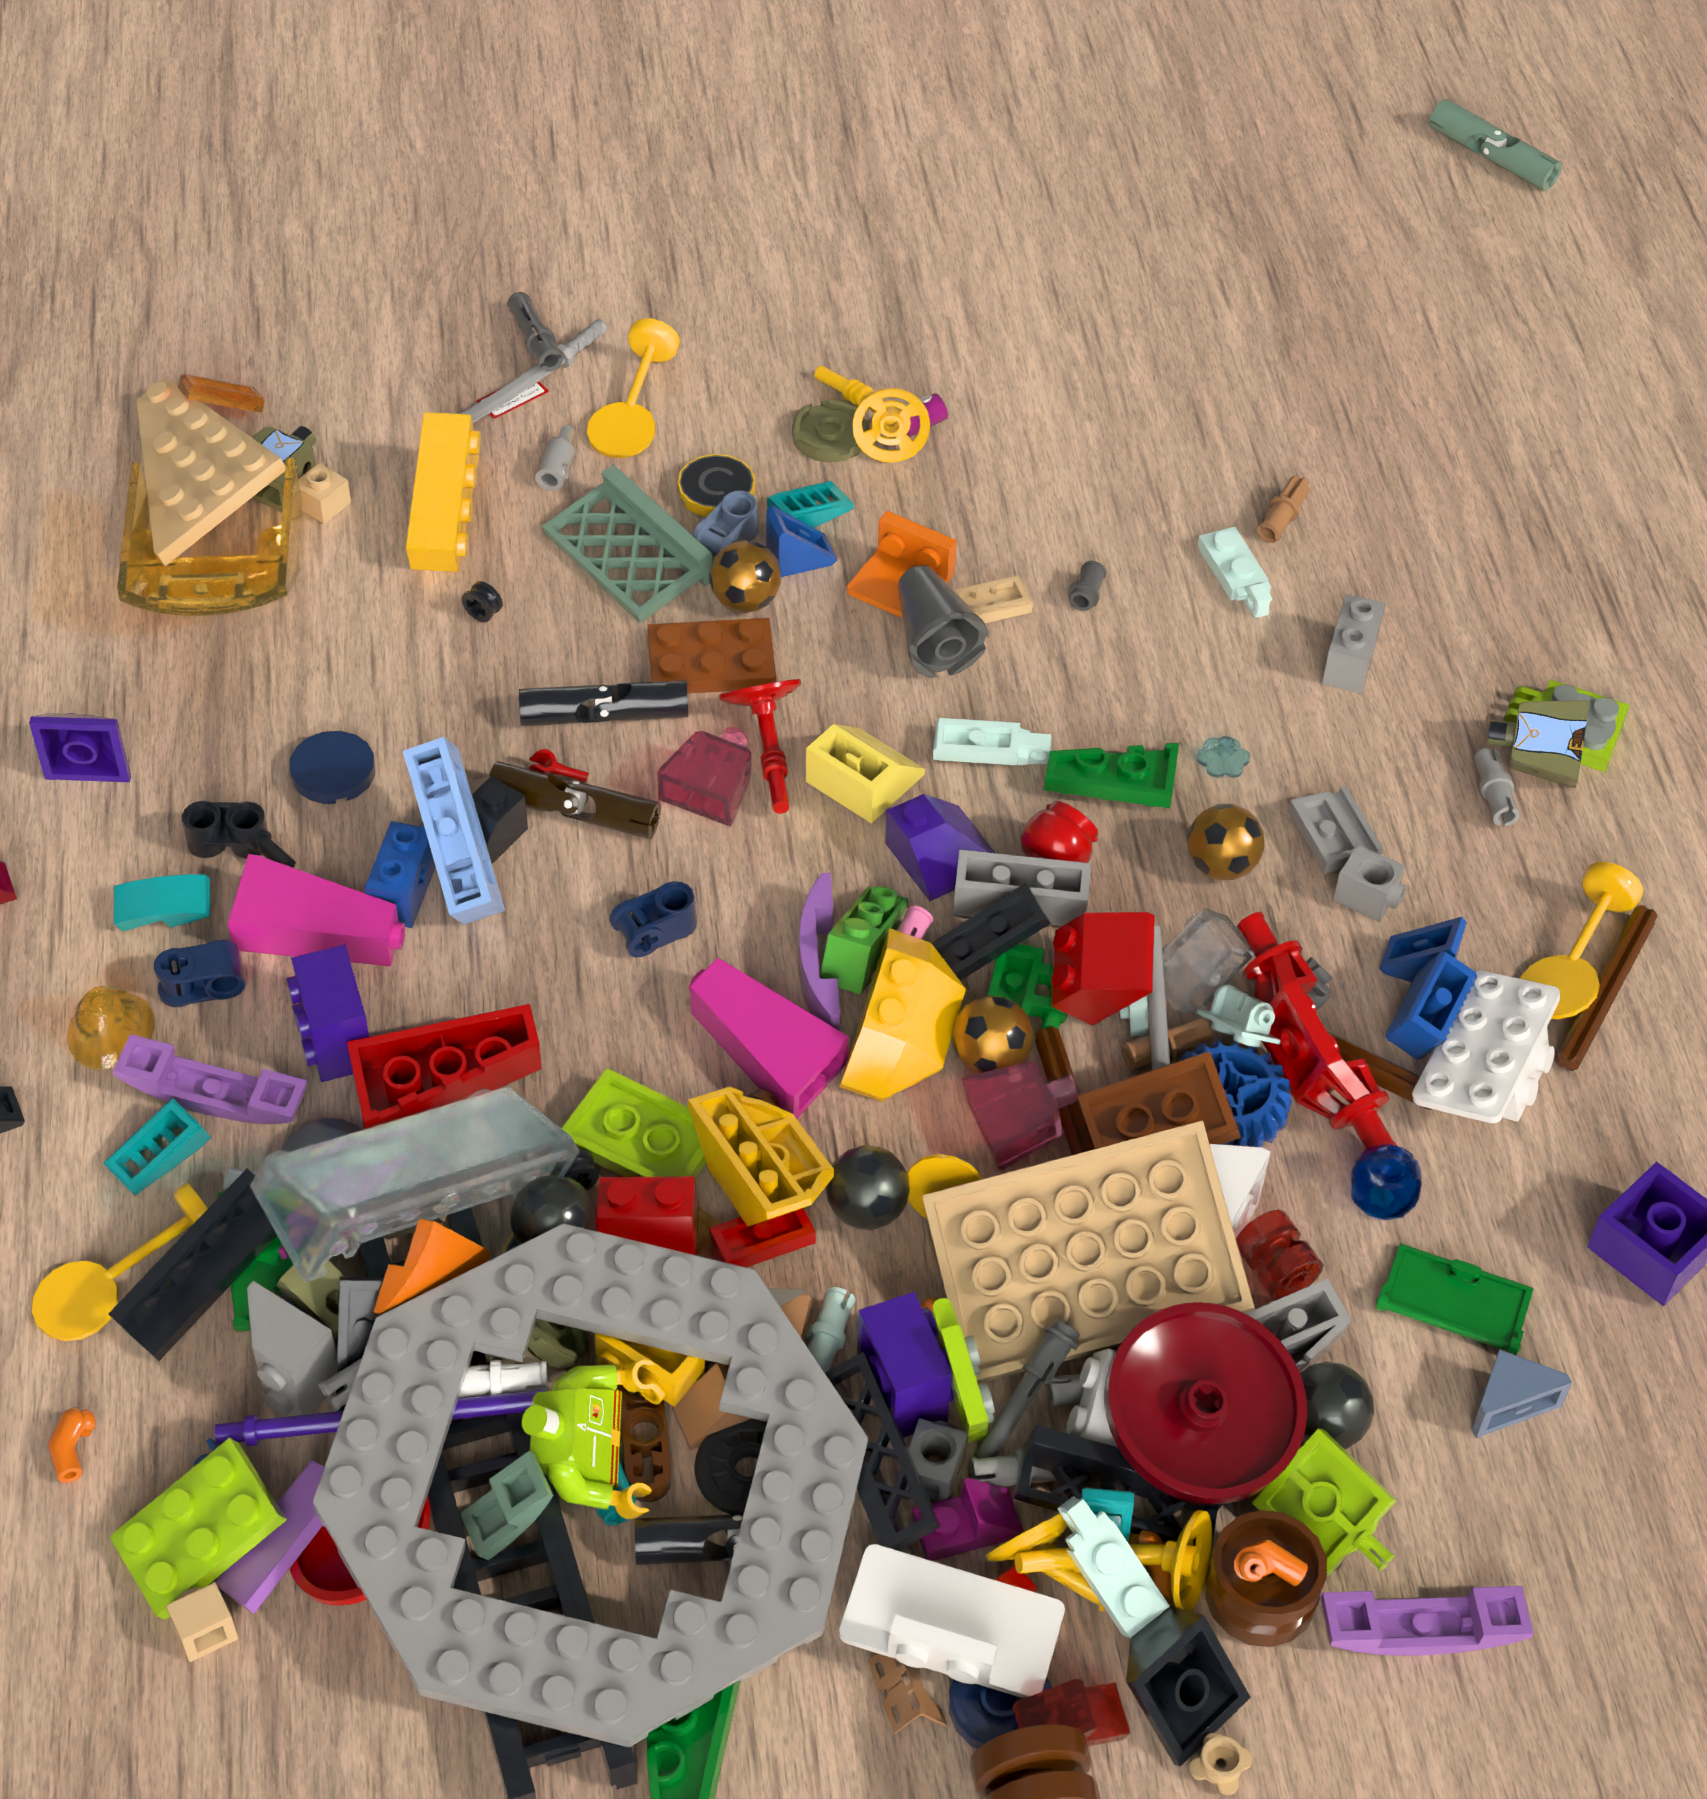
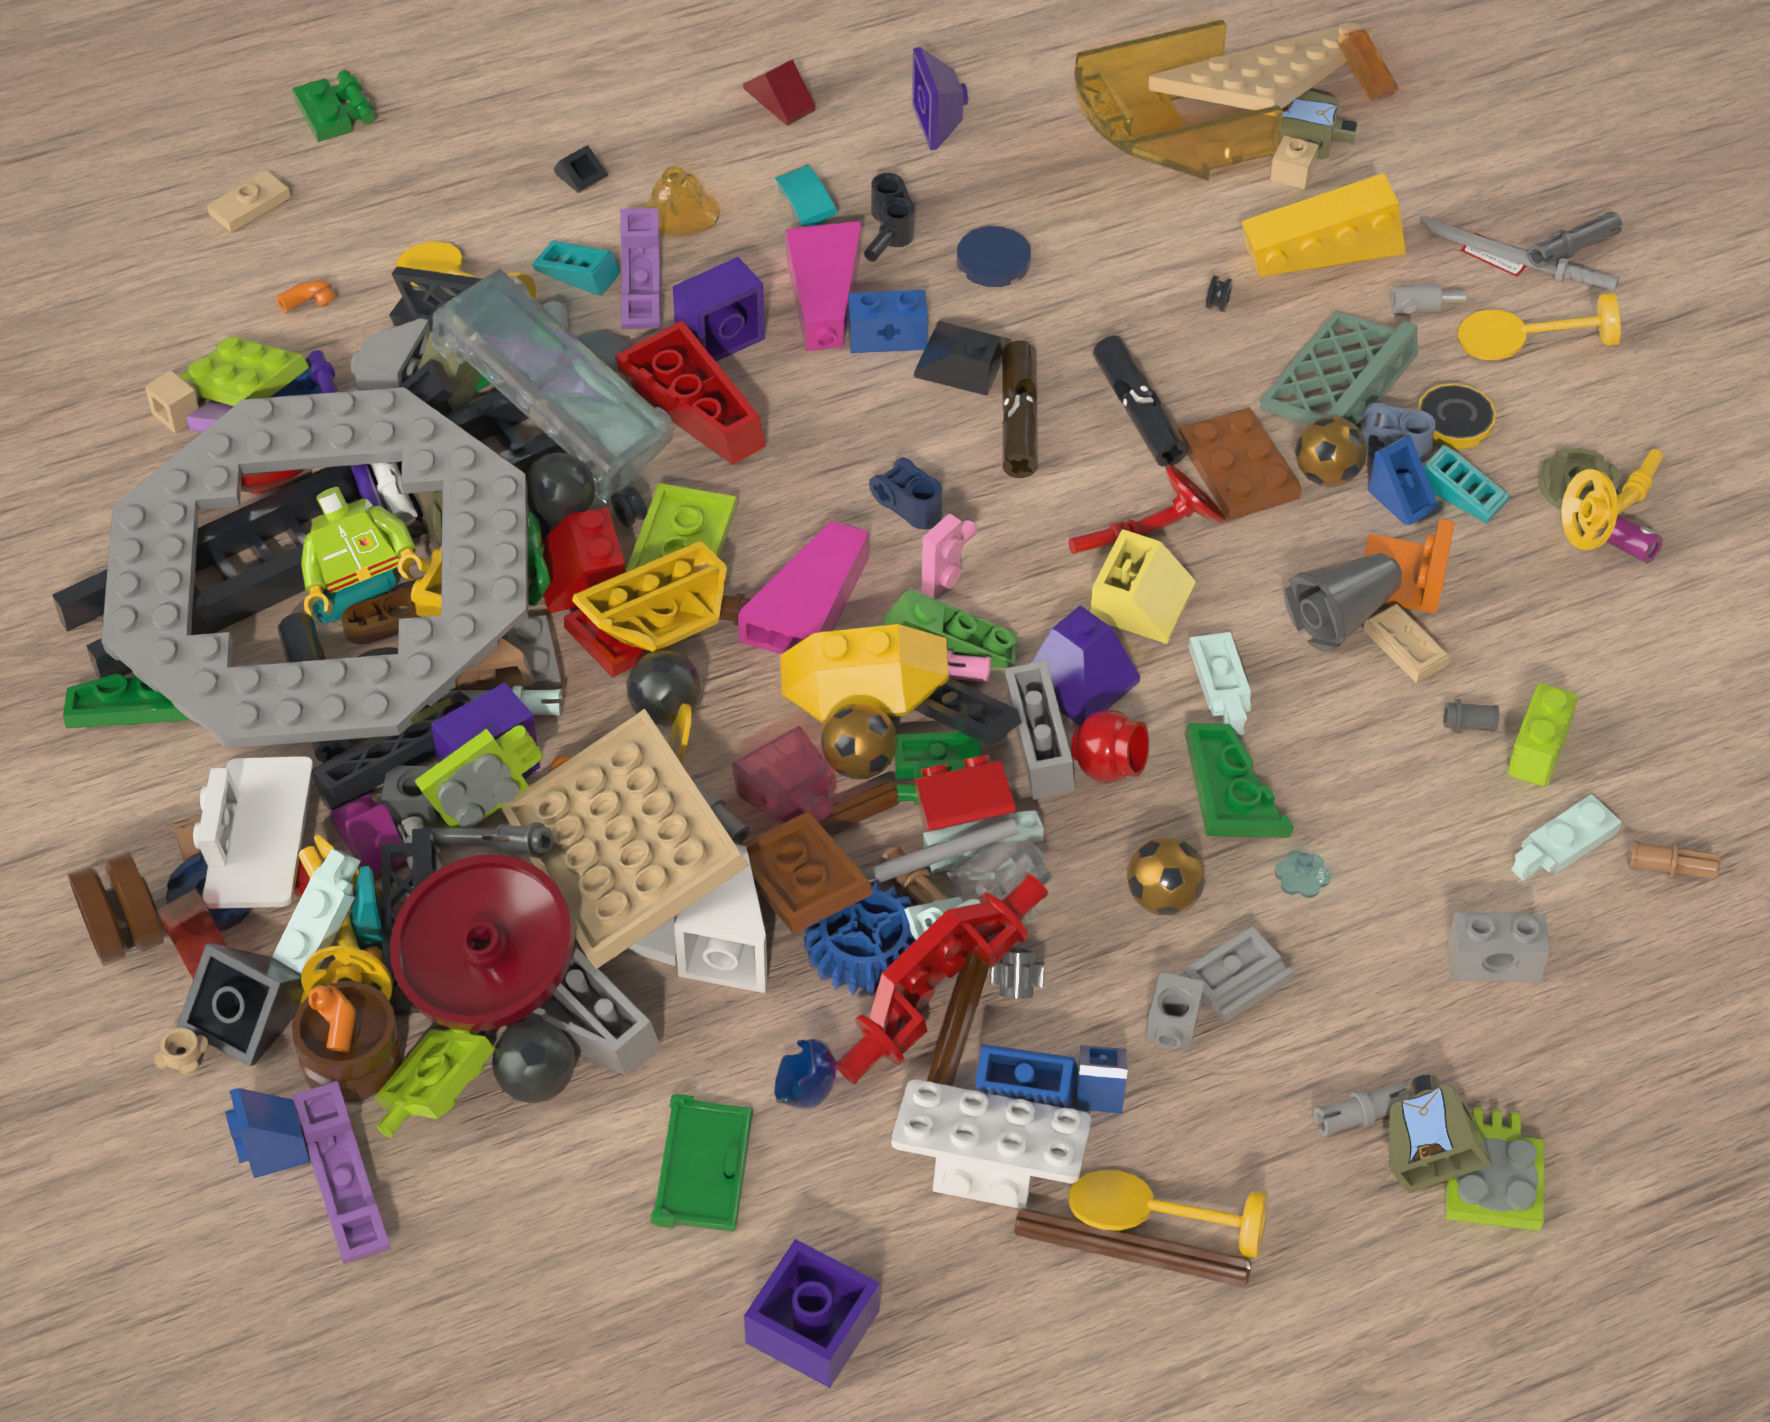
camera: 75 degrees right, 0 degrees up
dark blue piece [154,940,246,1007] -> none
orange slope [373,1219,491,1315] -> none
light blue brick [403,737,505,925] -> none
sand green slope [460,1451,553,1560] -> none
red hand [528,749,589,783] -> none
clear pink torso [657,727,751,827] -> none
medium lavender slope [799,873,840,1031] -> none
clear red wheel [1236,1209,1324,1301] -> none
sand blue slope [1472,1349,1572,1438] -> none
none -> blue slope [225,1088,309,1178]
none -> bright pink plate [921,513,978,599]
none -> lime brick [1507,683,1578,787]

